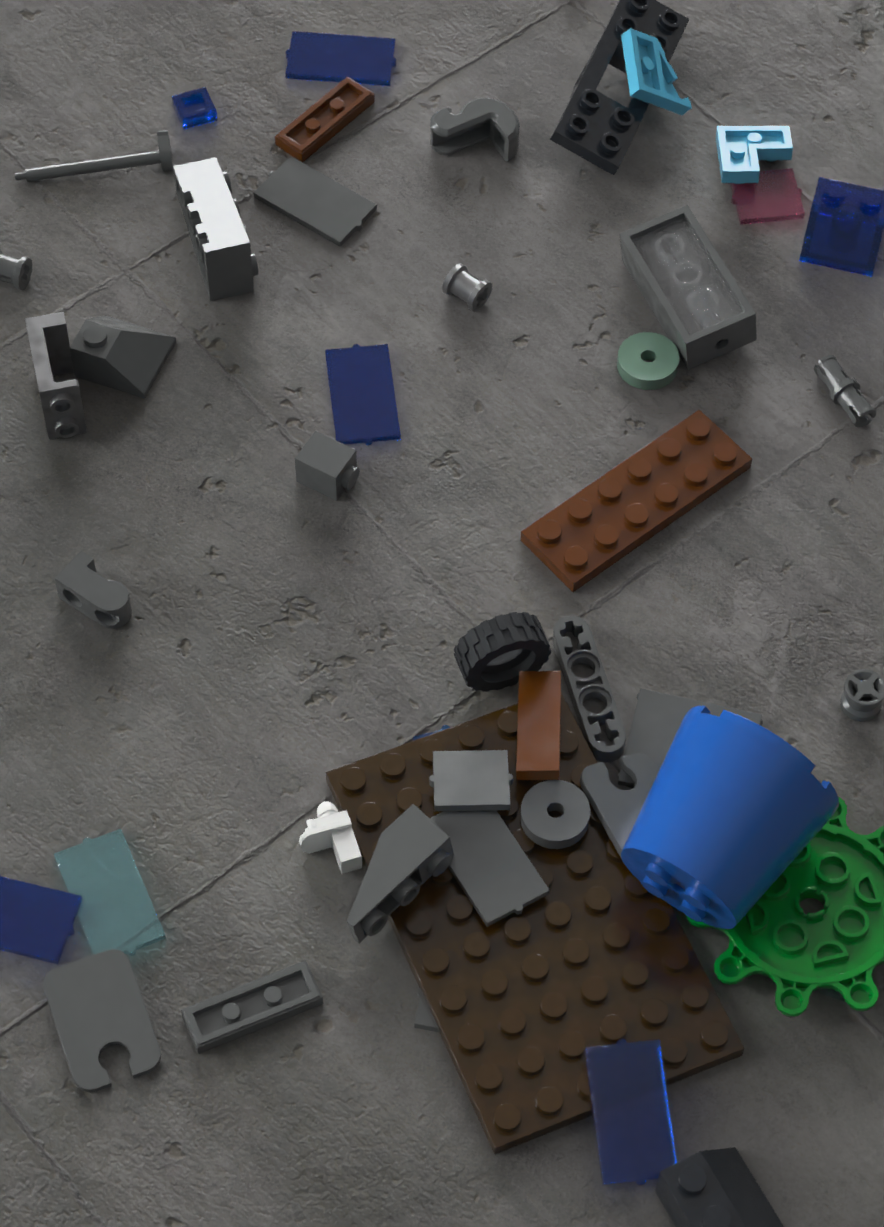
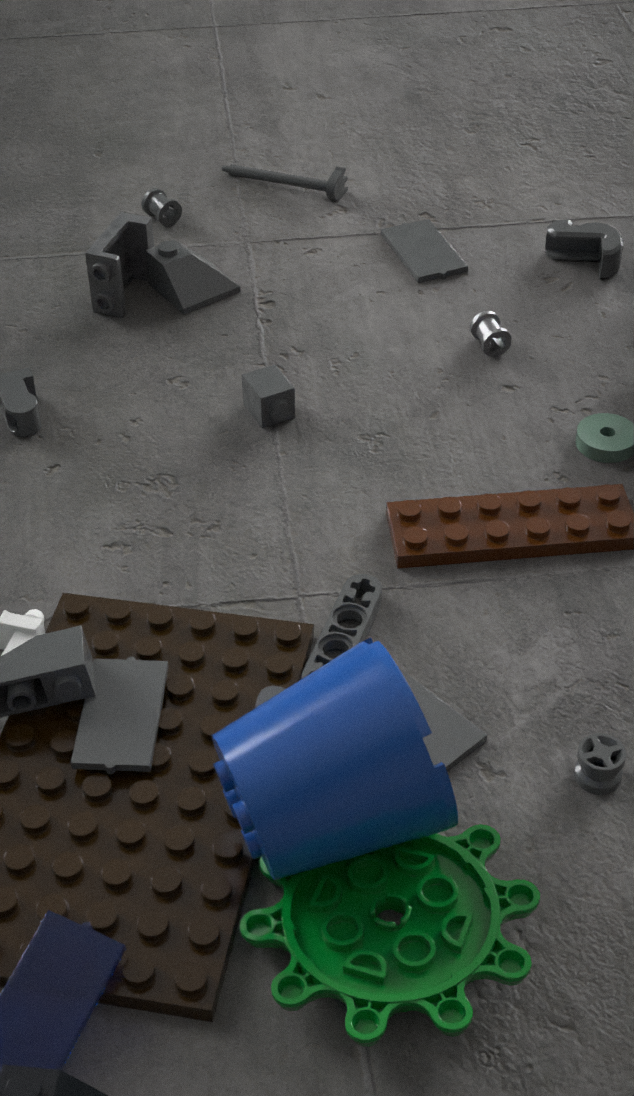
camera: 35 degrees right, 15 degrees down
clear blue tile [171,87,218,130] -> none
wedge [173,157,259,301] -> none
reddish brown tile [275,76,375,163] -> none
clear blue piece [285,31,396,86] -> none
clear blue piece [325,344,401,446] -> none
dark grey piece [429,750,513,811] -> none
black tyre [454,612,552,692] -> none
reddish brown tile [516,671,562,780] -> none
dark grey piece [520,780,590,849] -> none

